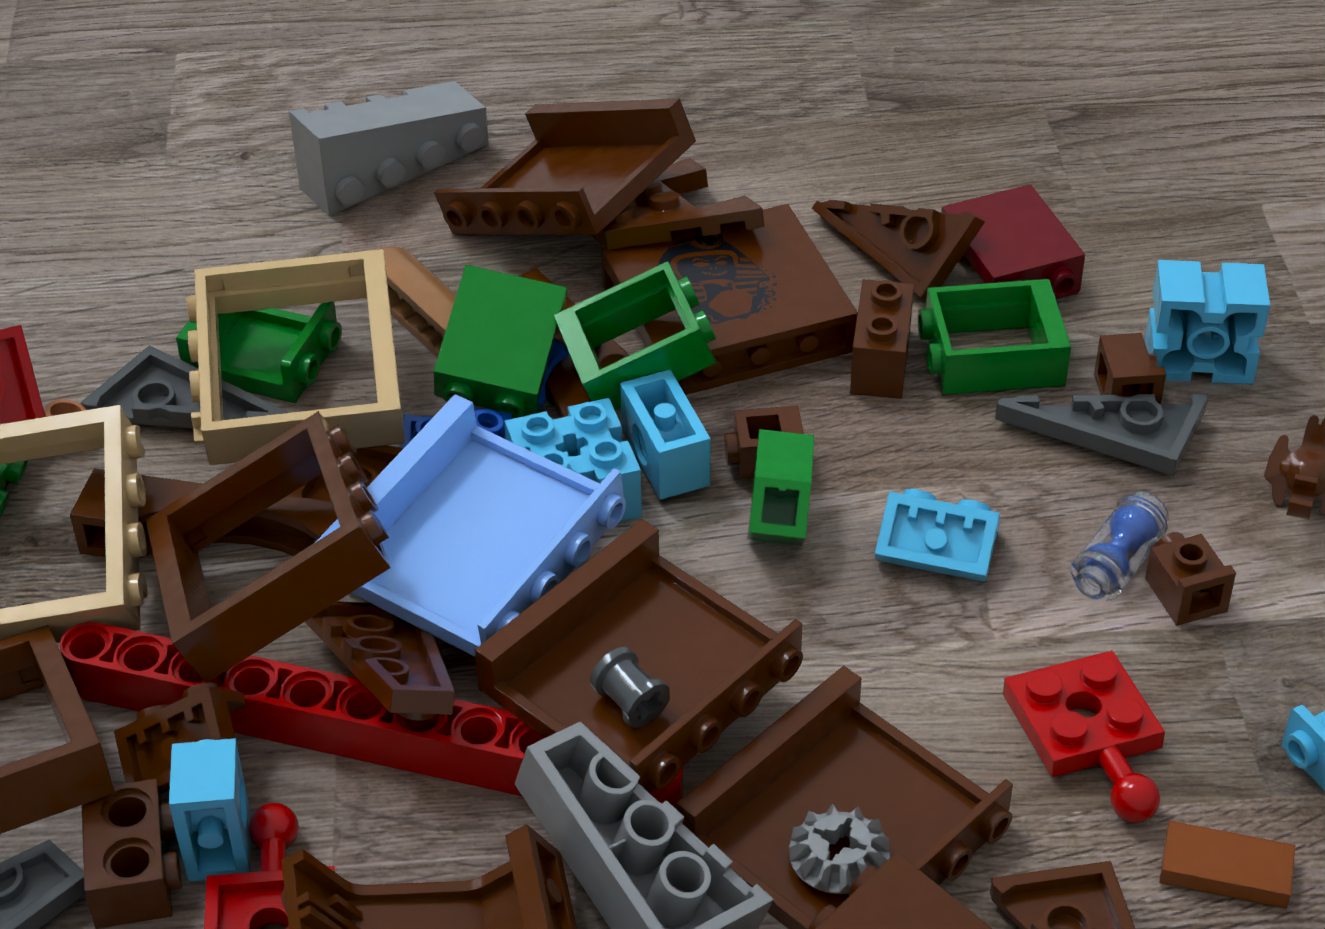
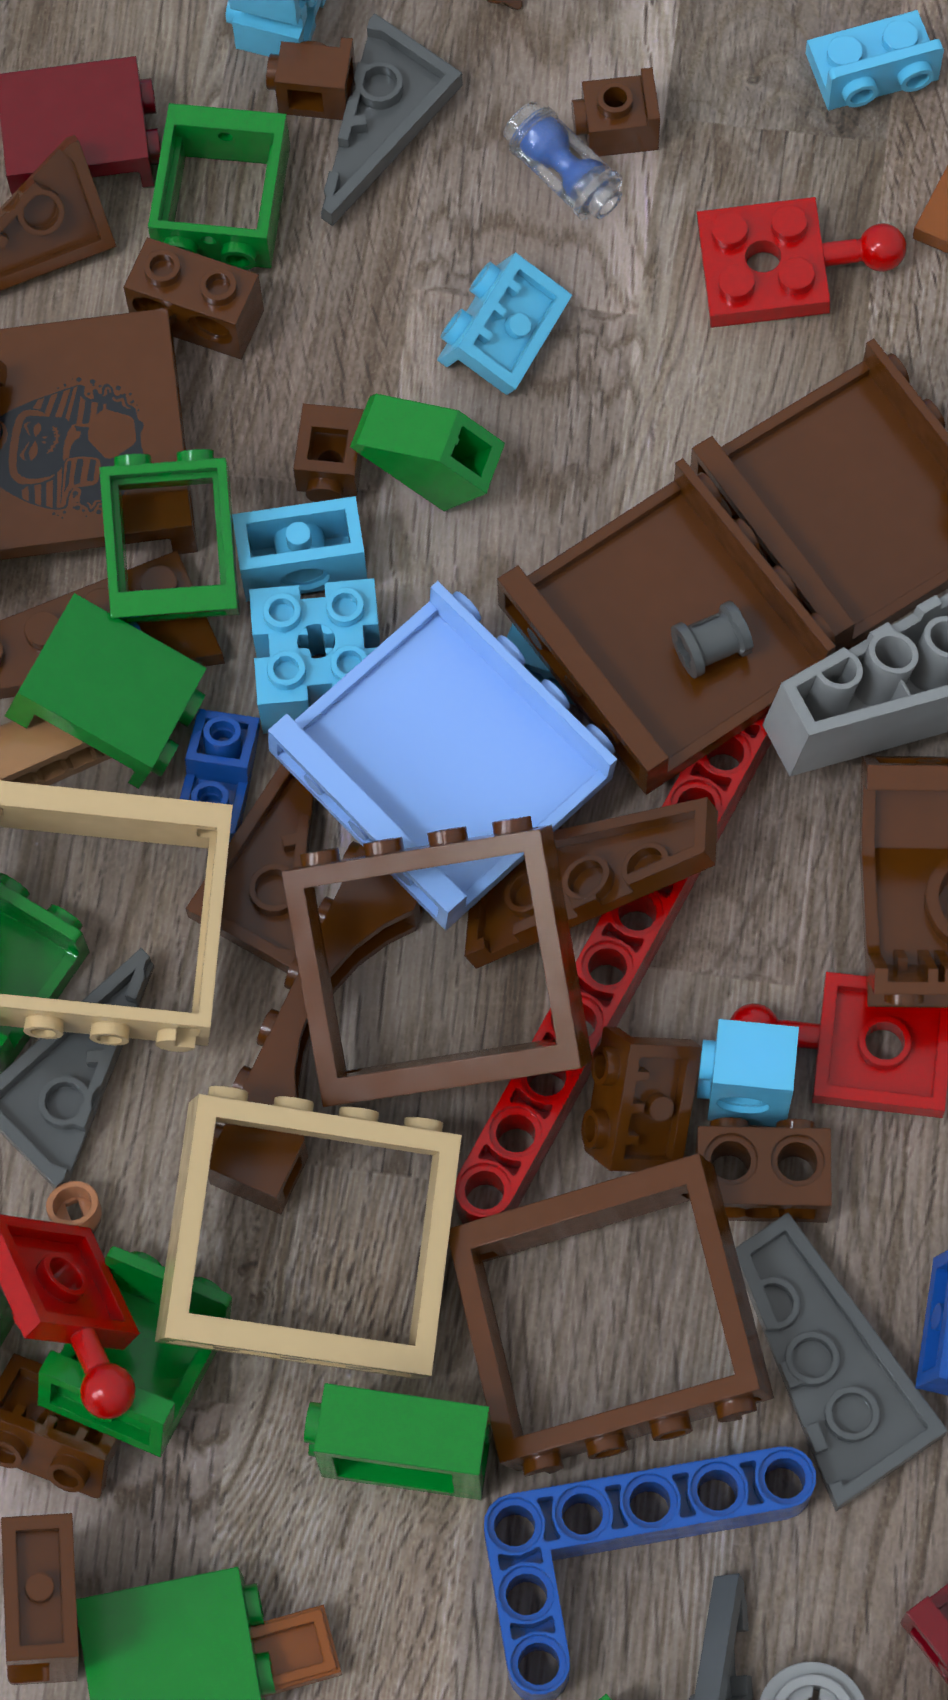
camera: 75 degrees left, 25 degrees up
light grey gear [789,803,890,894] -> none

